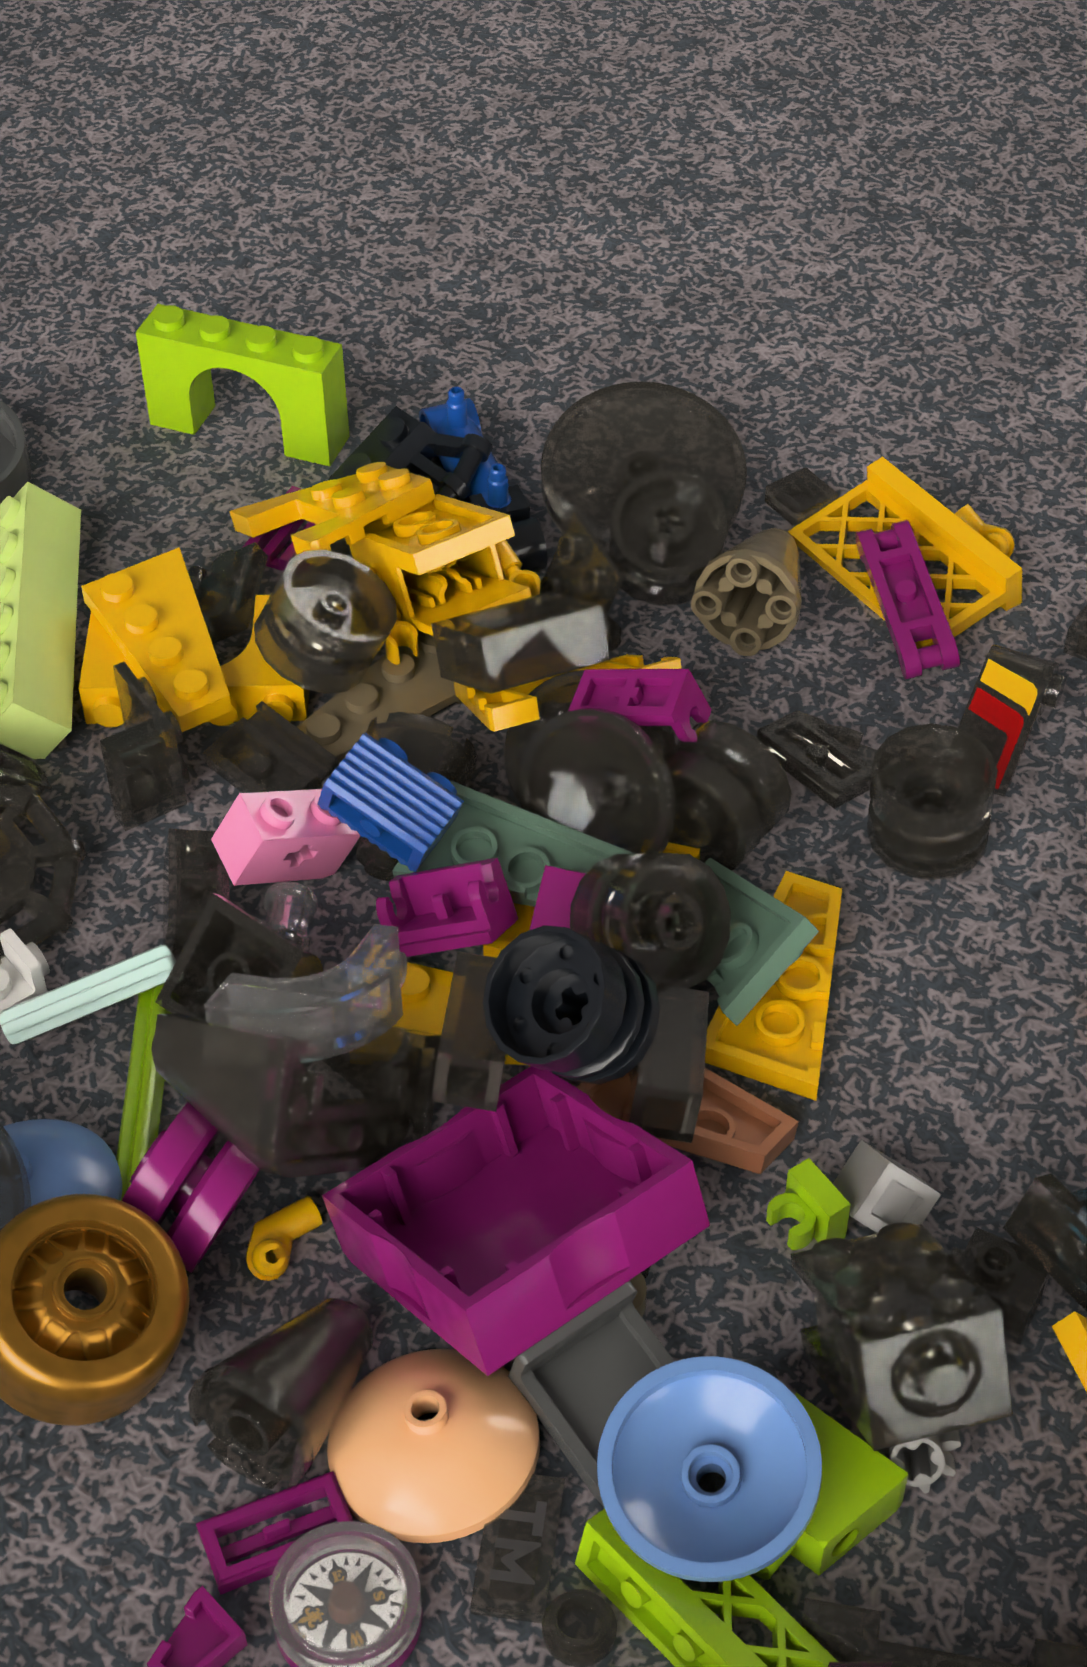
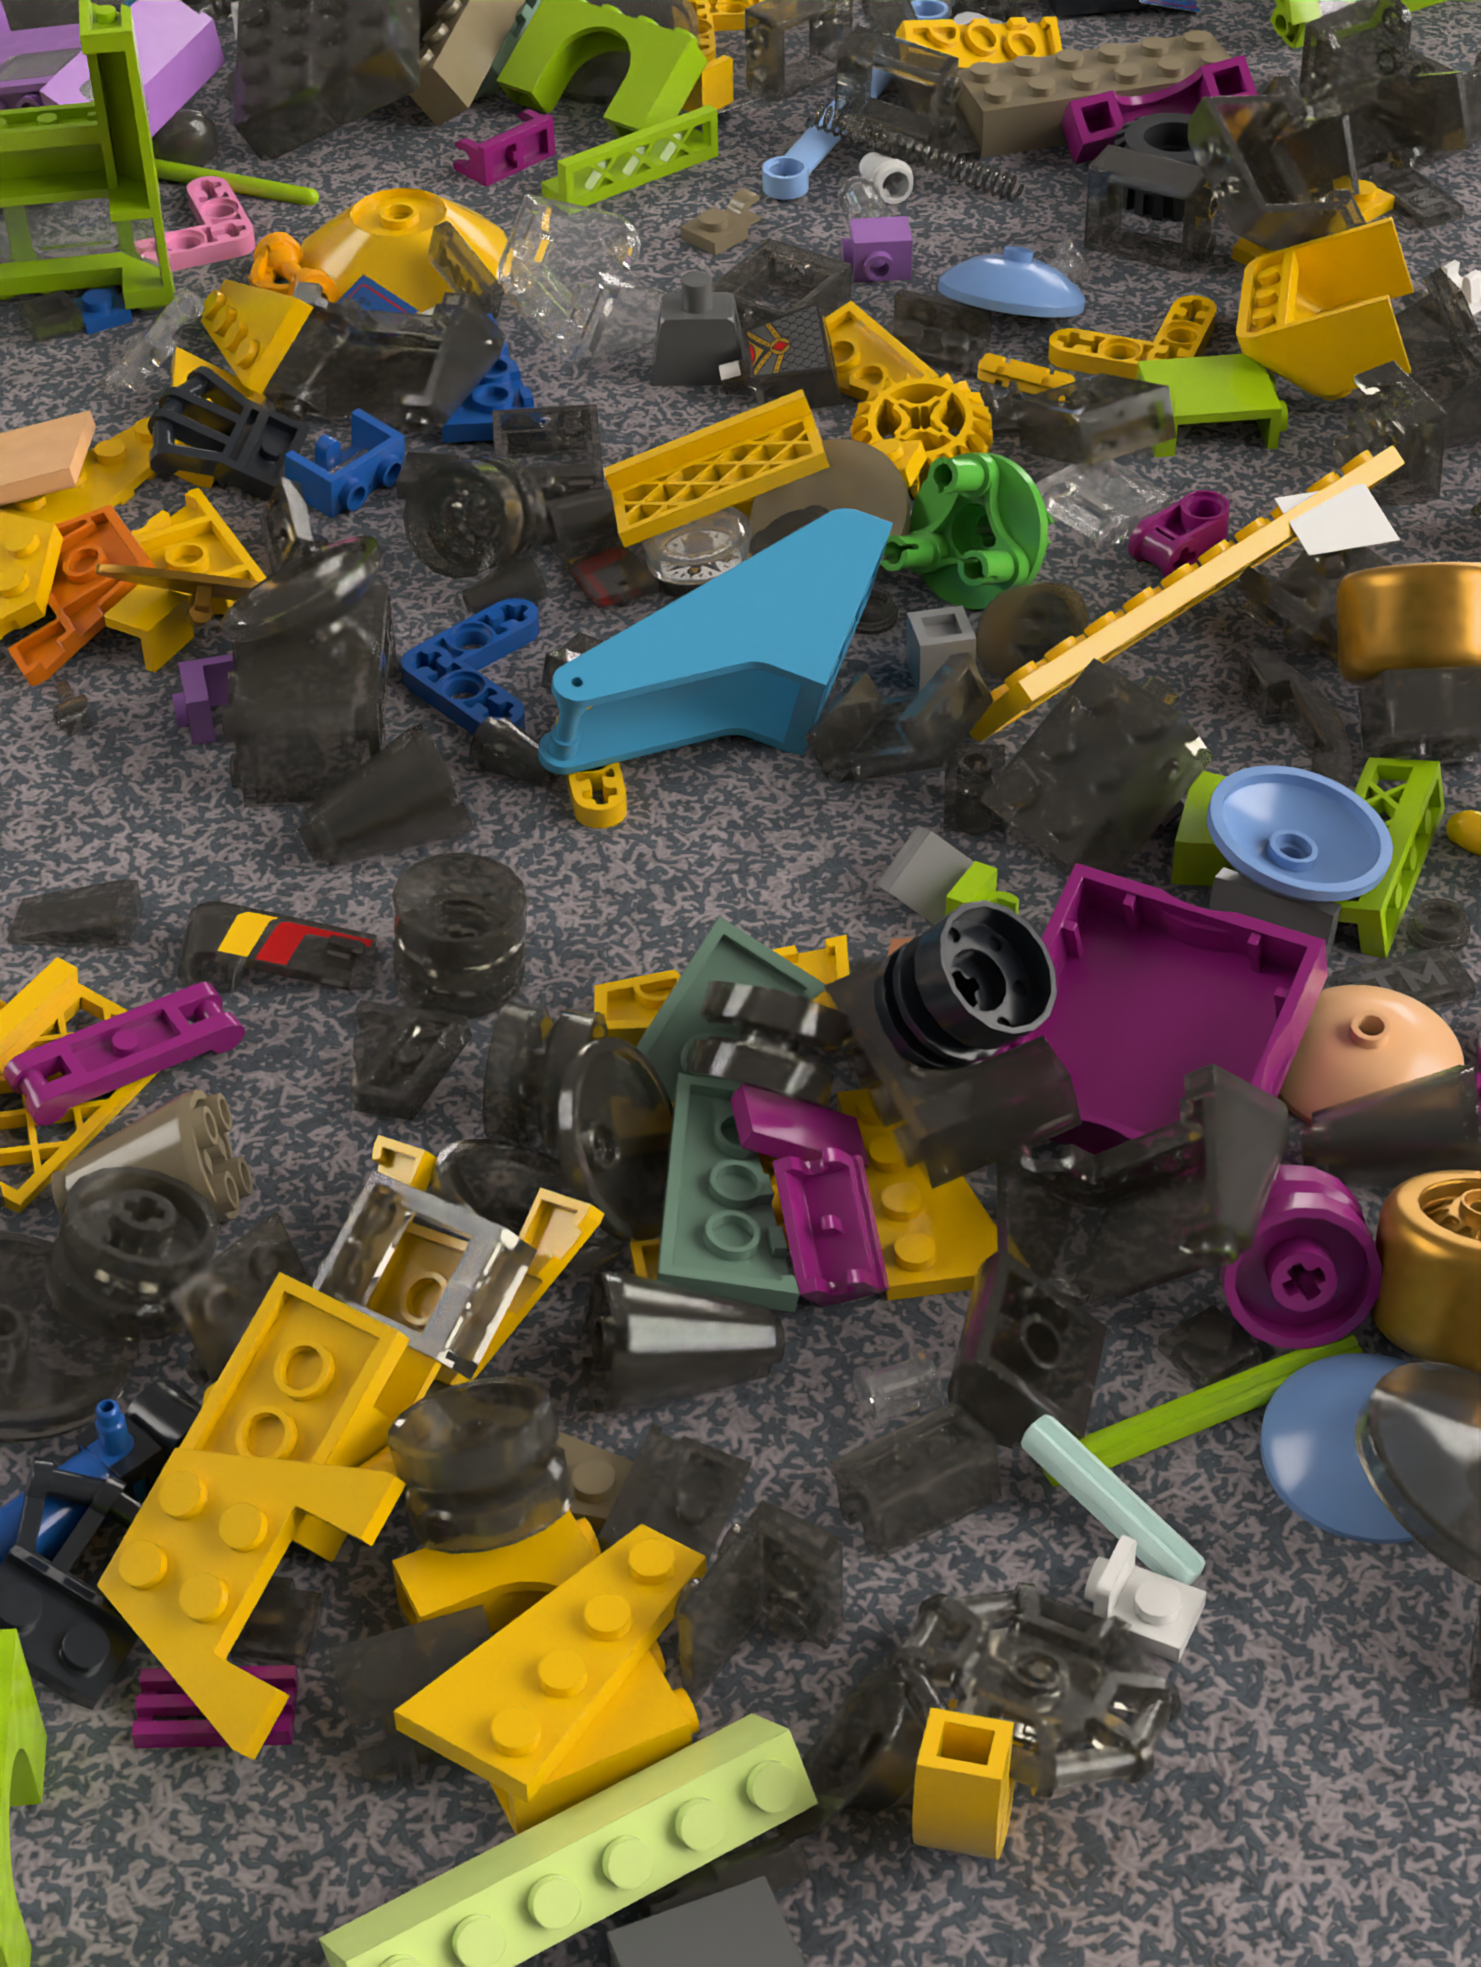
camera: 115 degrees left, 5 degrees down
clear arch [204,924,407,1066] -> none
bright pink brick [211,789,360,886] -> none
blue brick [318,732,464,872] -> none
magenta hinge [566,669,712,742] -> none

